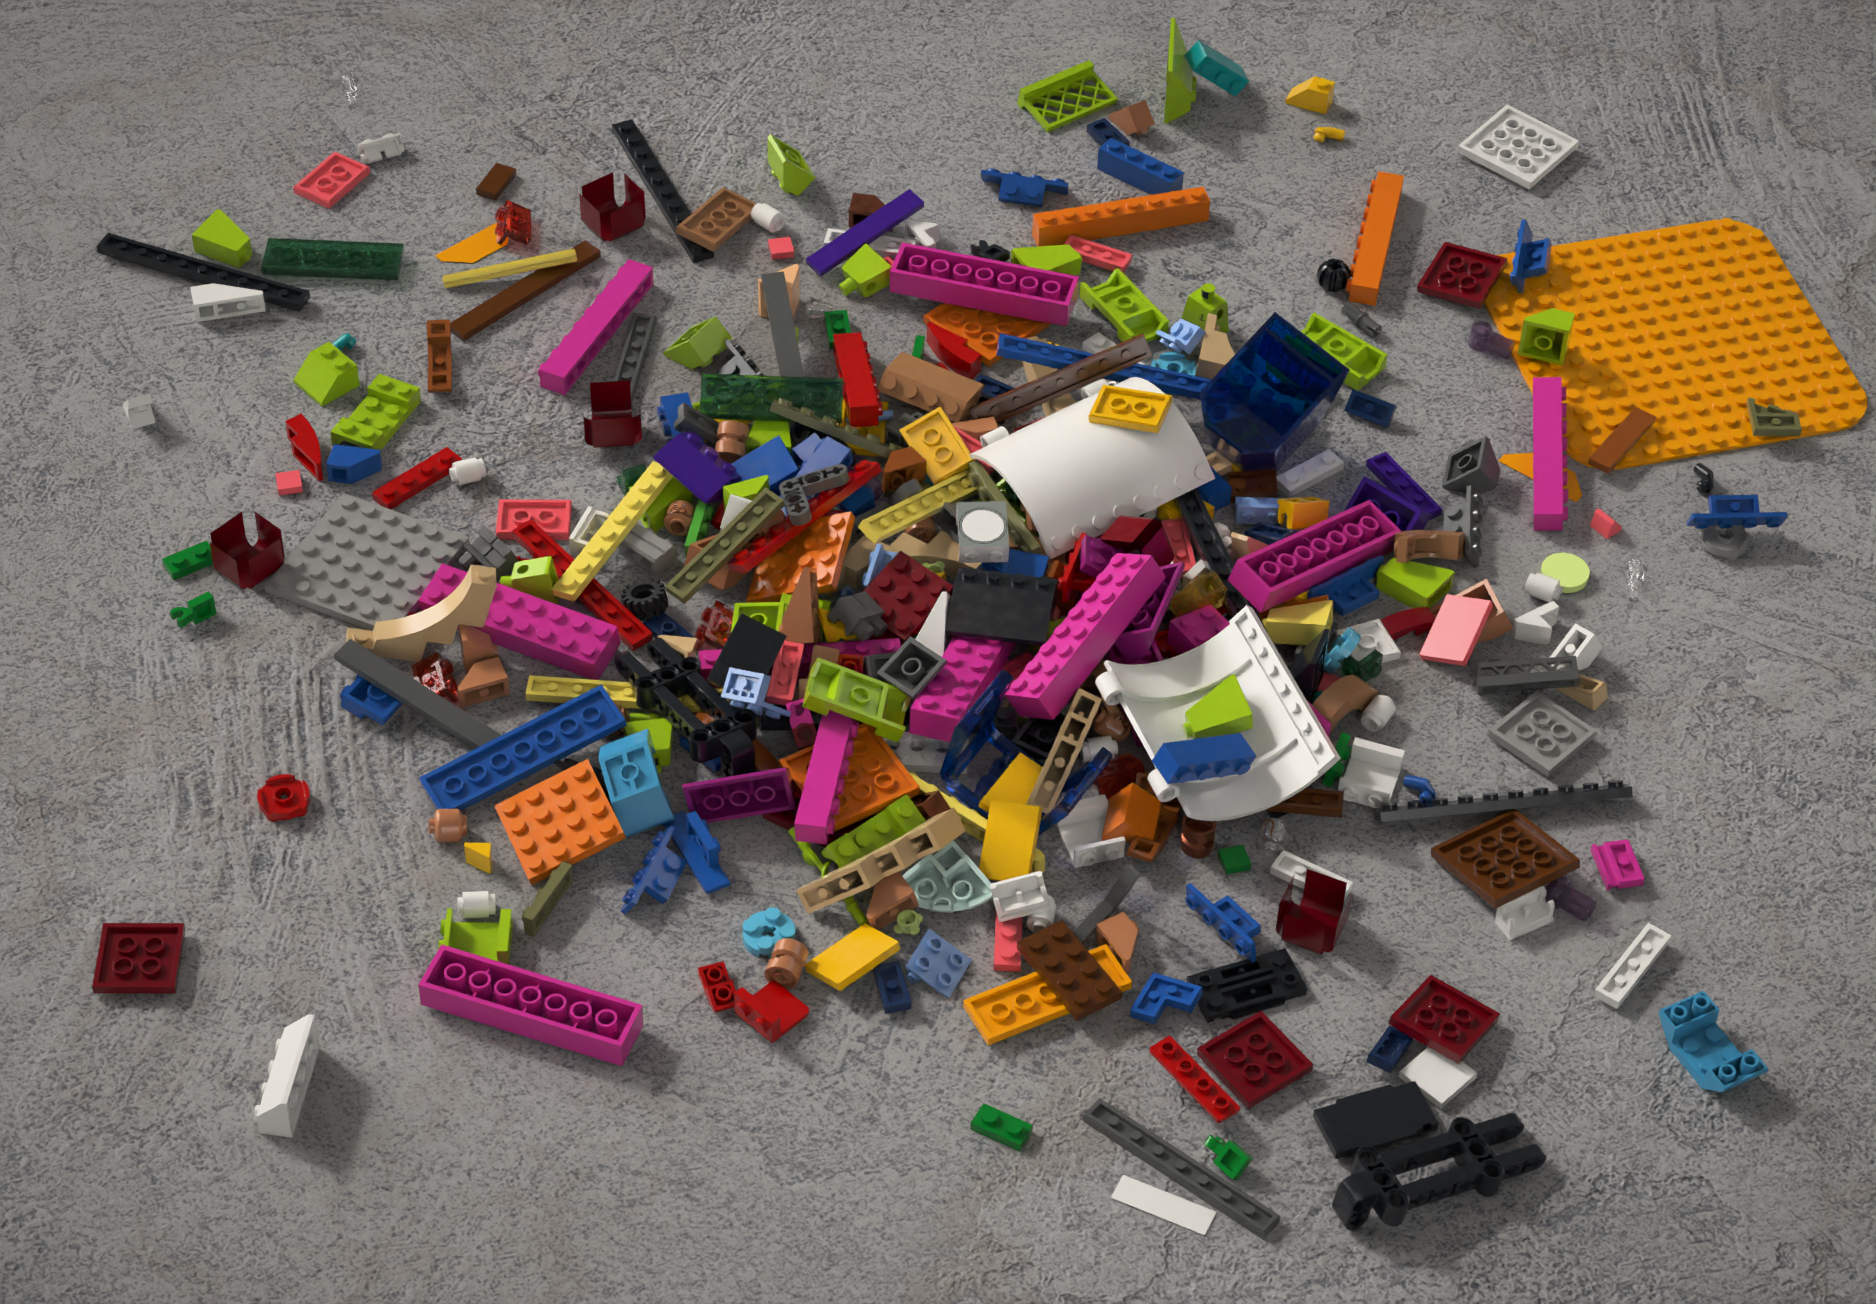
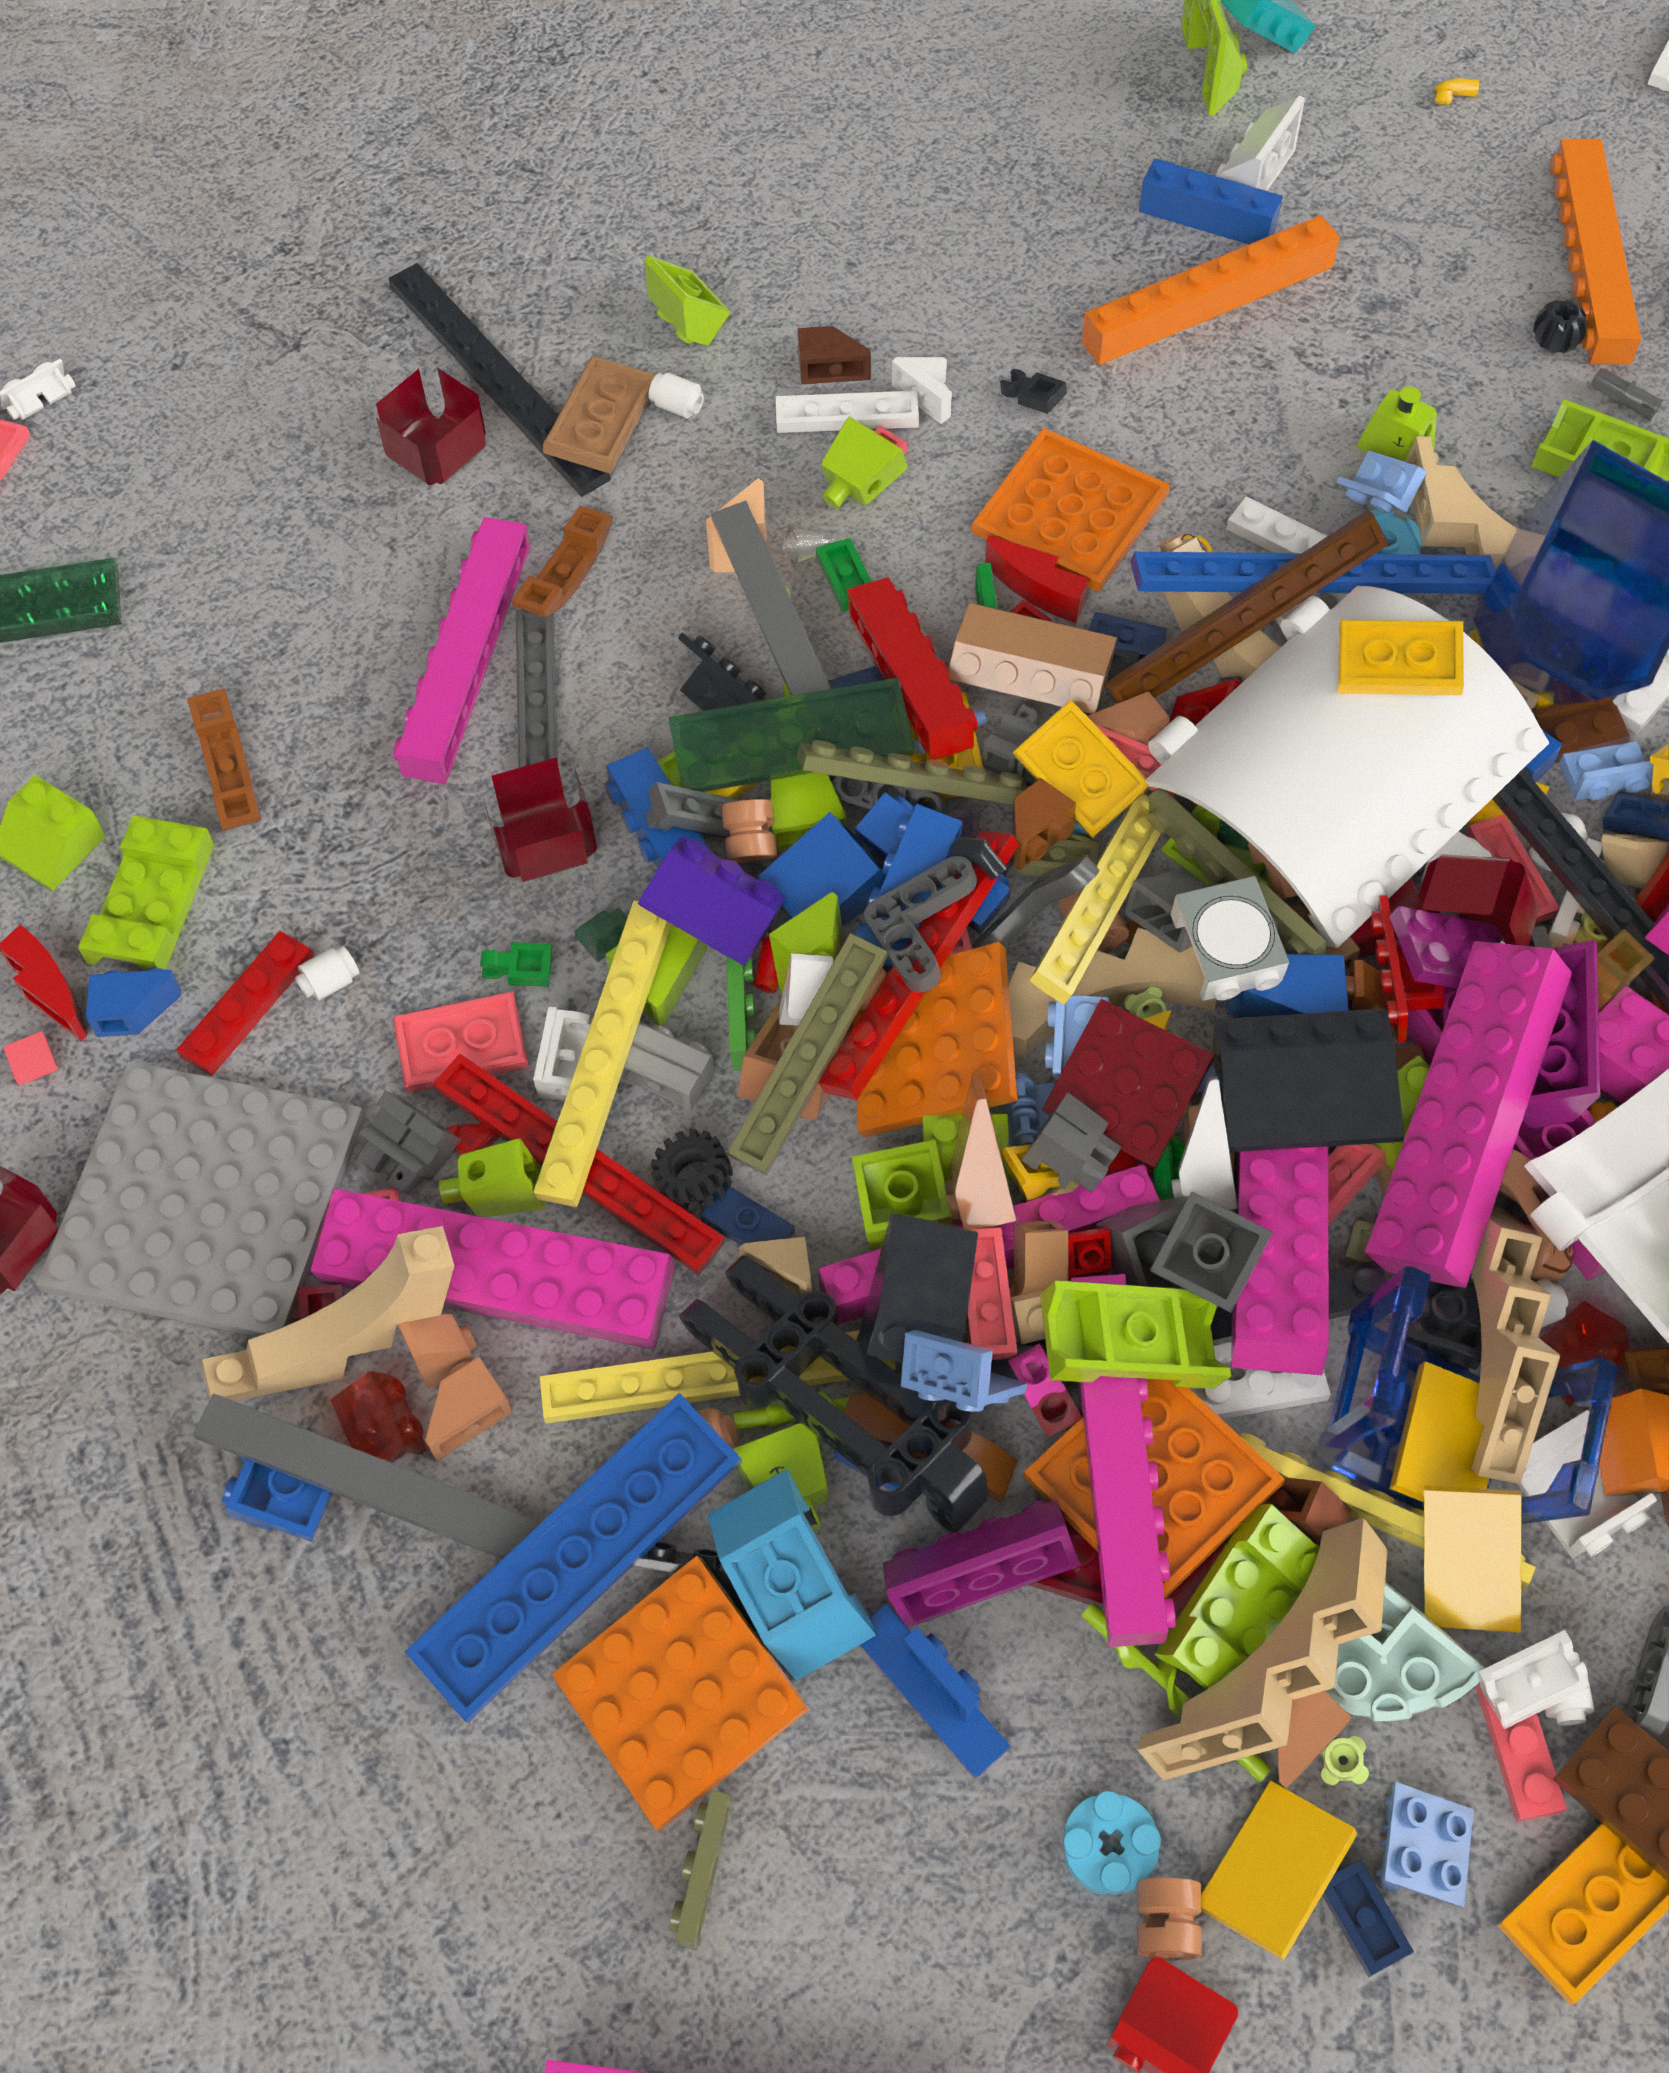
camera: 10 degrees left, 15 degrees up
red plate [257,774,310,822] -> none
teal arm [332,333,356,352] -> none
nougat head [428,809,467,843] -> none
light orange sticker [435,218,511,263] -> none
lime panel [438,908,513,965] -> none
light yellow axle [443,249,577,289] -> none
reddish brown tile [450,240,601,341] -> none
white brick [457,891,496,919] -> none
yellow slope [464,843,493,874] -> none
reddish brown tile [476,163,516,200] -> none
clear red bracket [495,200,531,245] -> none
blue bracket [621,825,687,914] -> none
lime slope [663,316,732,369] -> none
nougat head [663,500,695,537] -> none
clear red bracket [694,600,734,650] -> none
red slope [697,961,736,1013] -> none
coral tile [768,237,794,260] -> none
dark purple tile [806,189,924,277] -> none
dark pink brick [890,242,1079,327] -> none
blue bracket [981,169,1069,207] -> none
lime slope [1011,244,1082,276] -> none
lime fence [1017,60,1118,133] -> none
coral plate [1064,235,1132,273] -> none
lime piece [1079,268,1169,343] -> none
dark blue plate [1086,118,1130,146] -> none
nougat slope [1108,100,1155,136] -> none
yellow slope [1285,76,1335,115] -> none
none -> green plate [480,942,552,987]
none -> dark orange slope [511,505,613,617]
none -> black arm [949,838,1007,881]
none -> white slope [1216,96,1305,191]

